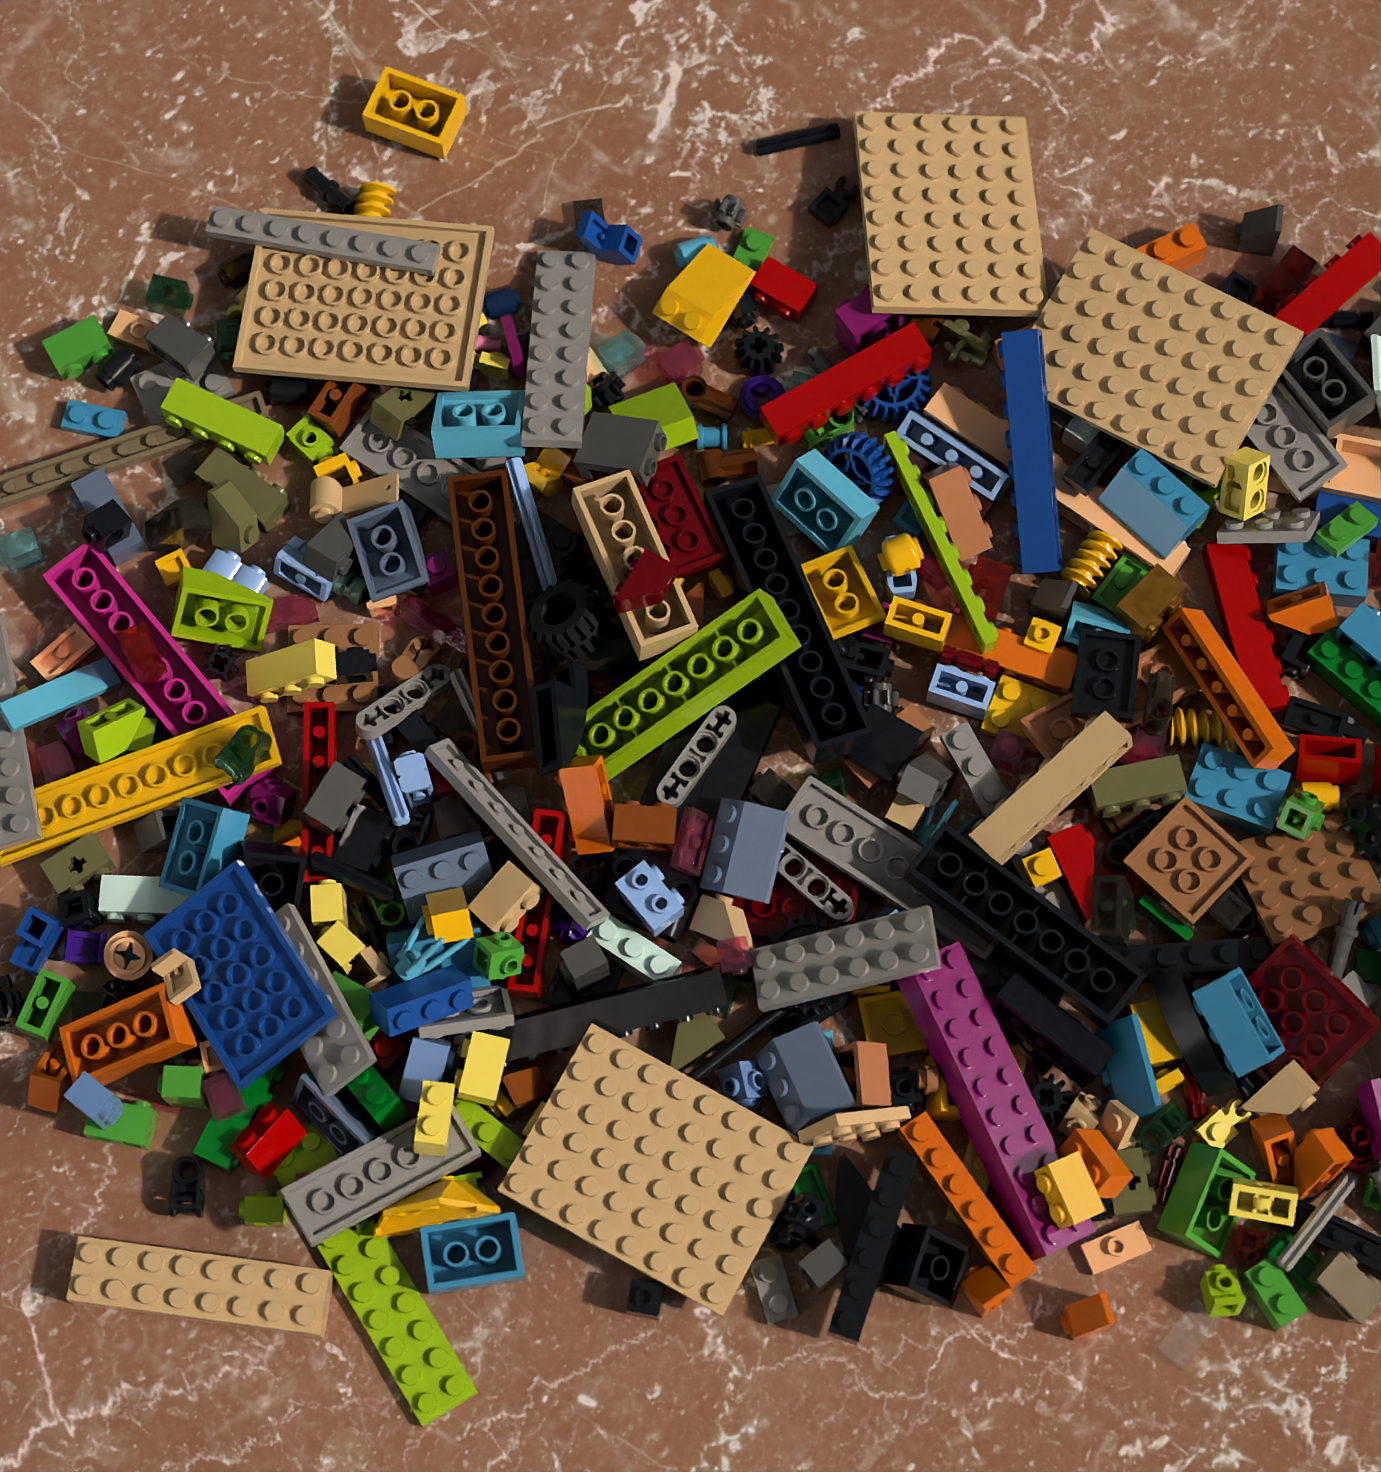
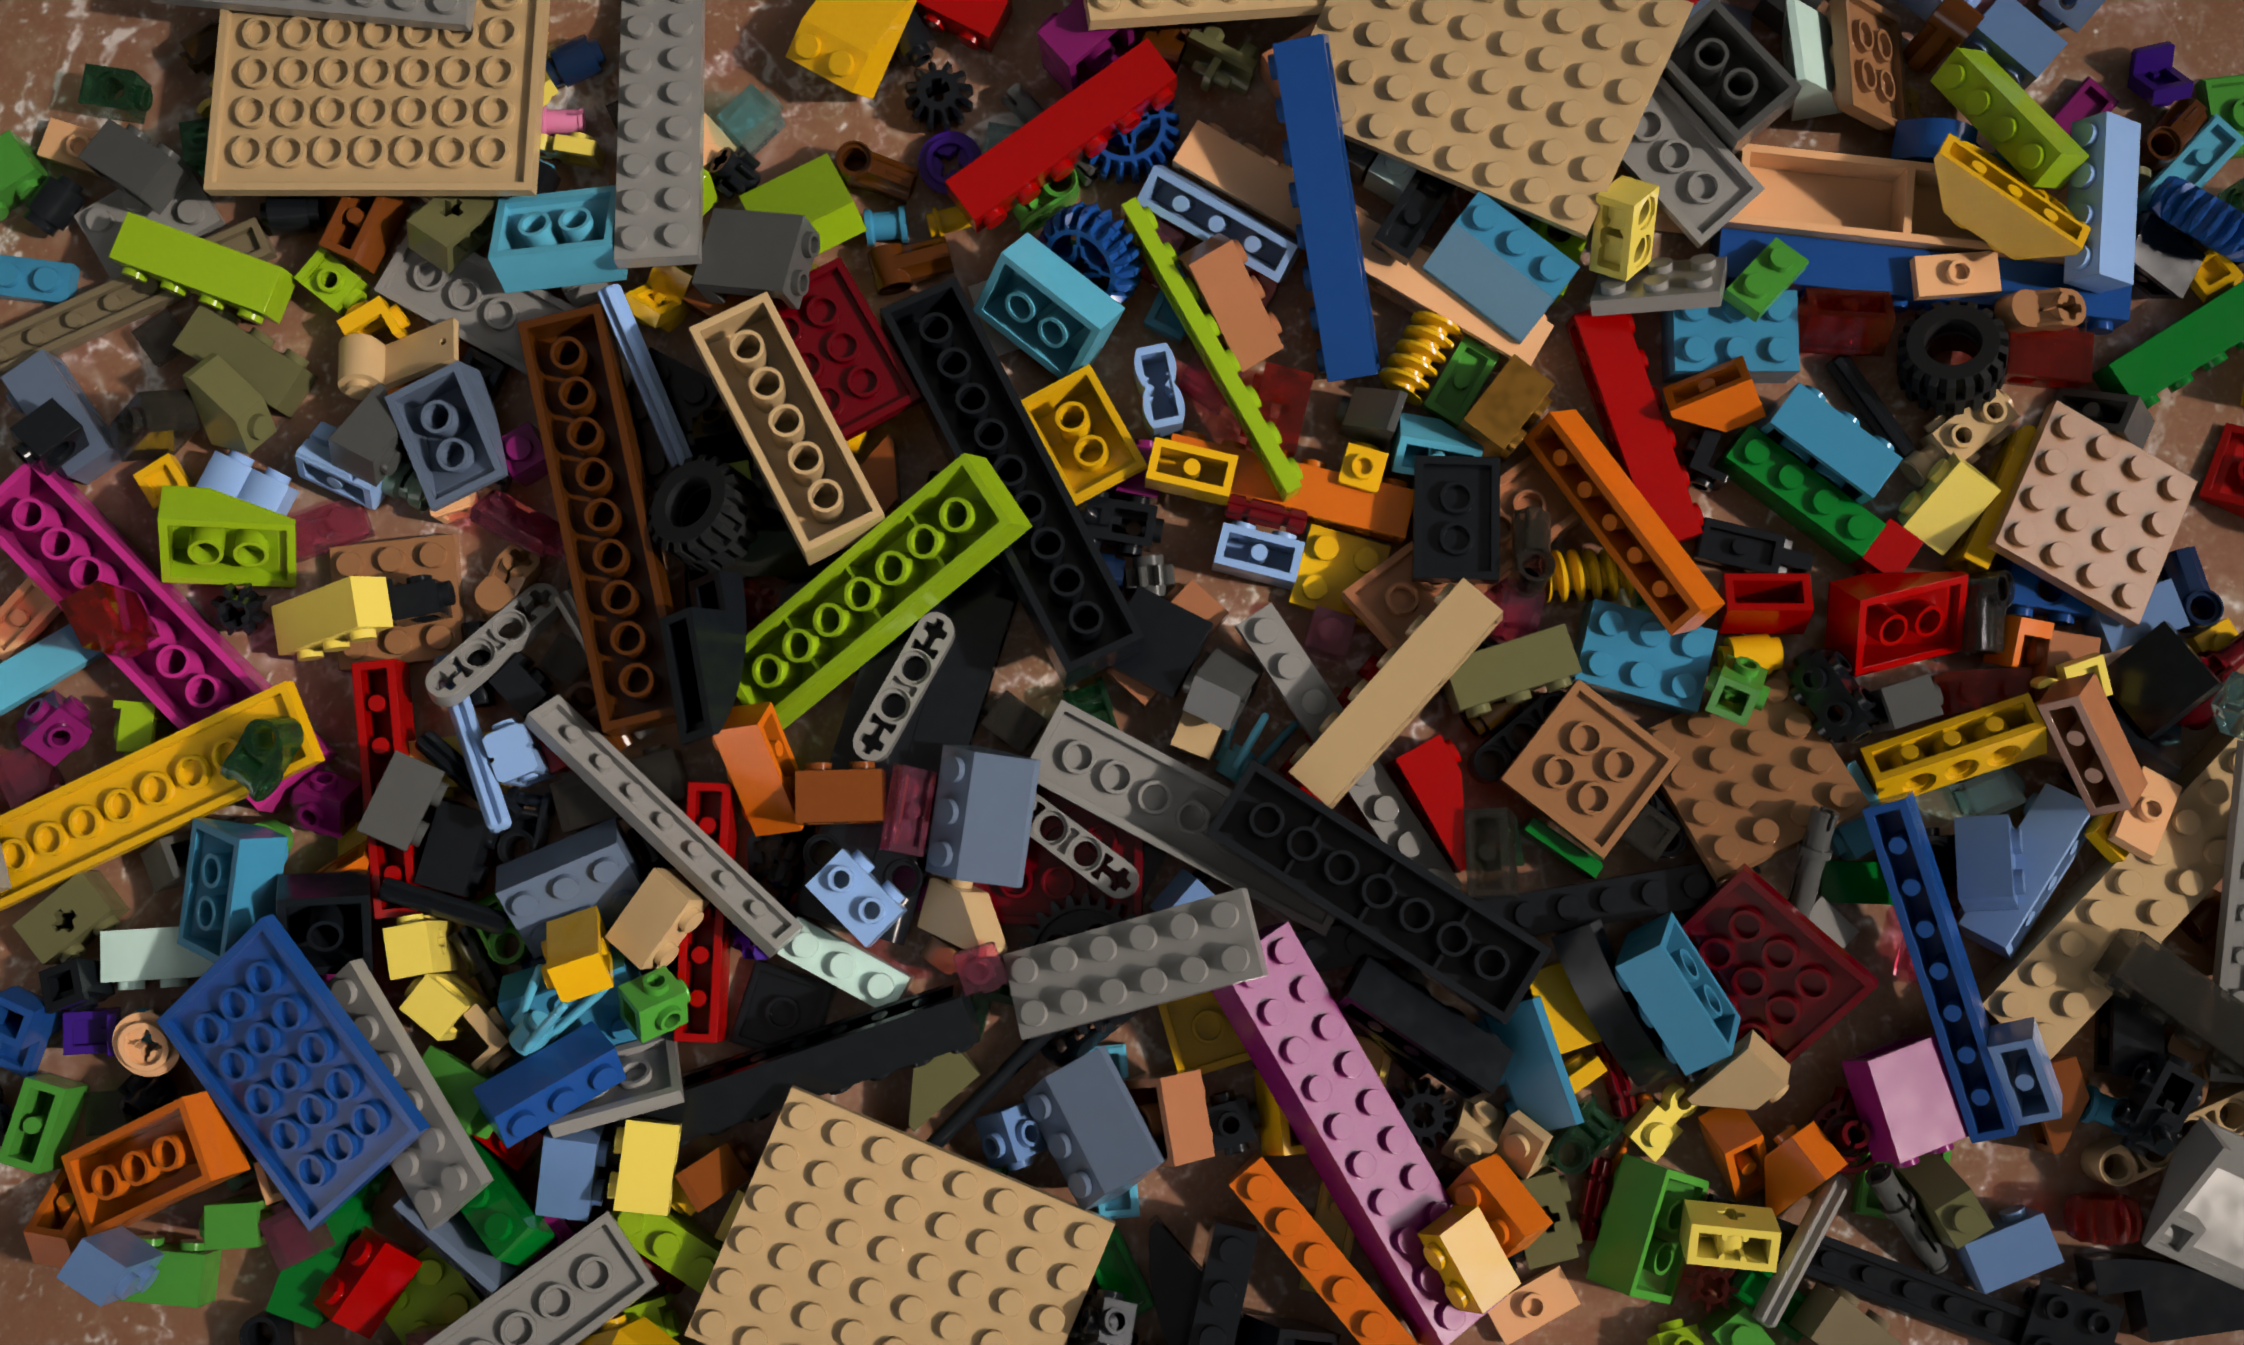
camera: 10 degrees left, 10 degrees up
lime slope [77,698,146,764] -> none
tan bracket [151,948,201,1006] -> none
light yellow brick [413,1080,455,1157] -> none
magenta tile [500,315,526,378] -> none
dark grey brick [558,934,610,992] -> none
dark red slope [612,549,678,614] -> none
clear pink brick [657,338,705,388] -> none
yellow plate [708,567,736,607] -> none
tan plate [797,1106,911,1147] -> none
yellow head [877,533,925,577] -> none
medium nougat plate [916,1063,939,1095] -> none
yellow plate [1021,847,1063,890] -> none

